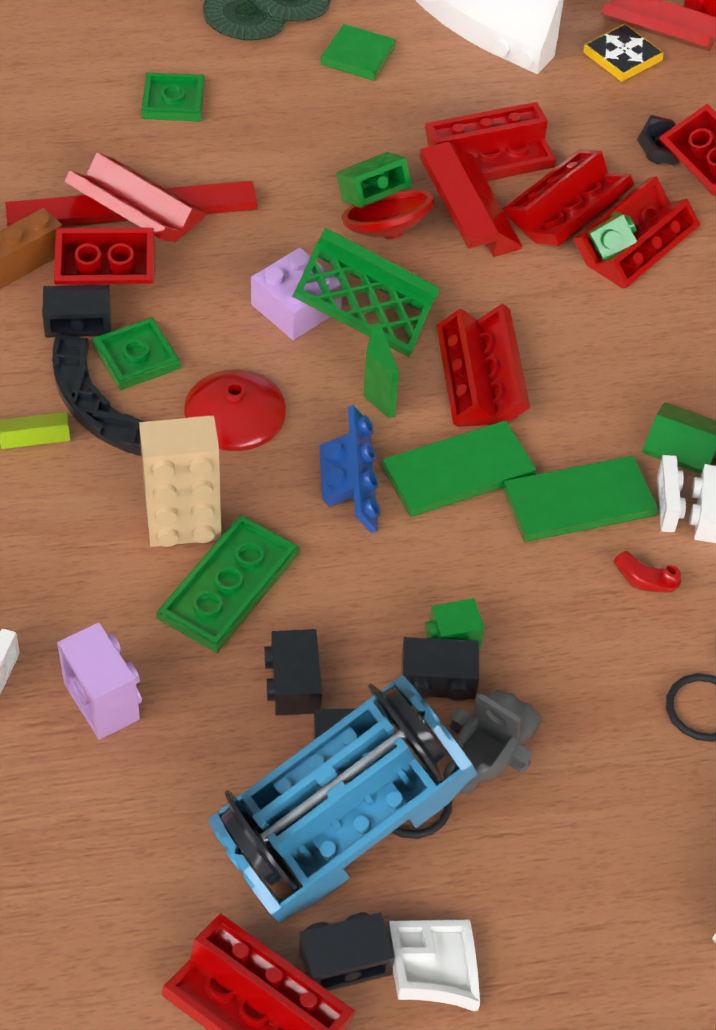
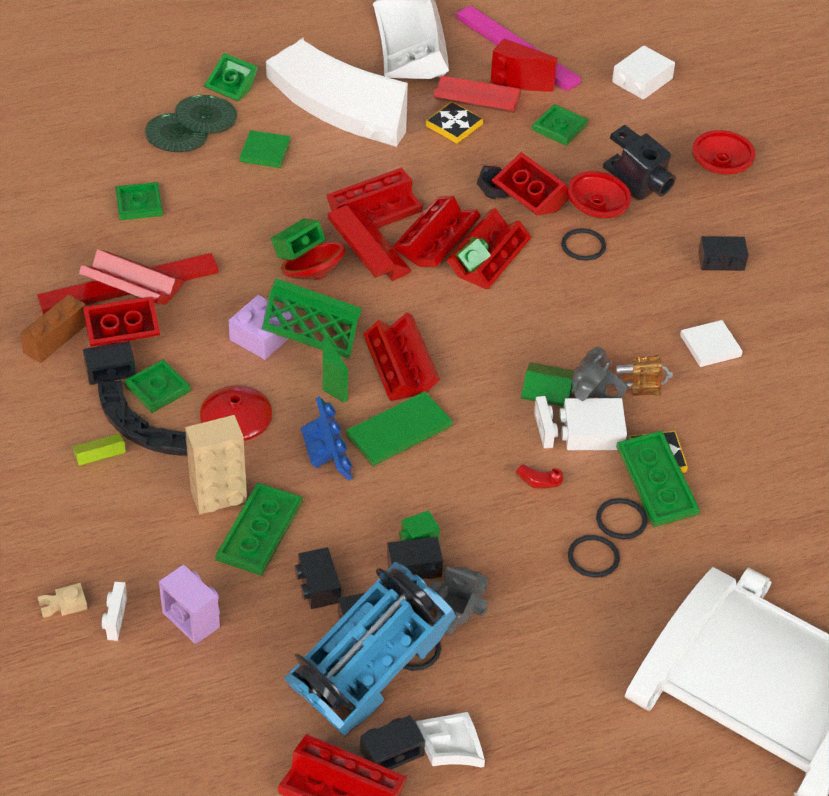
camera: 10 degrees left, 5 degrees down
green tile [503,455,658,542] -> none

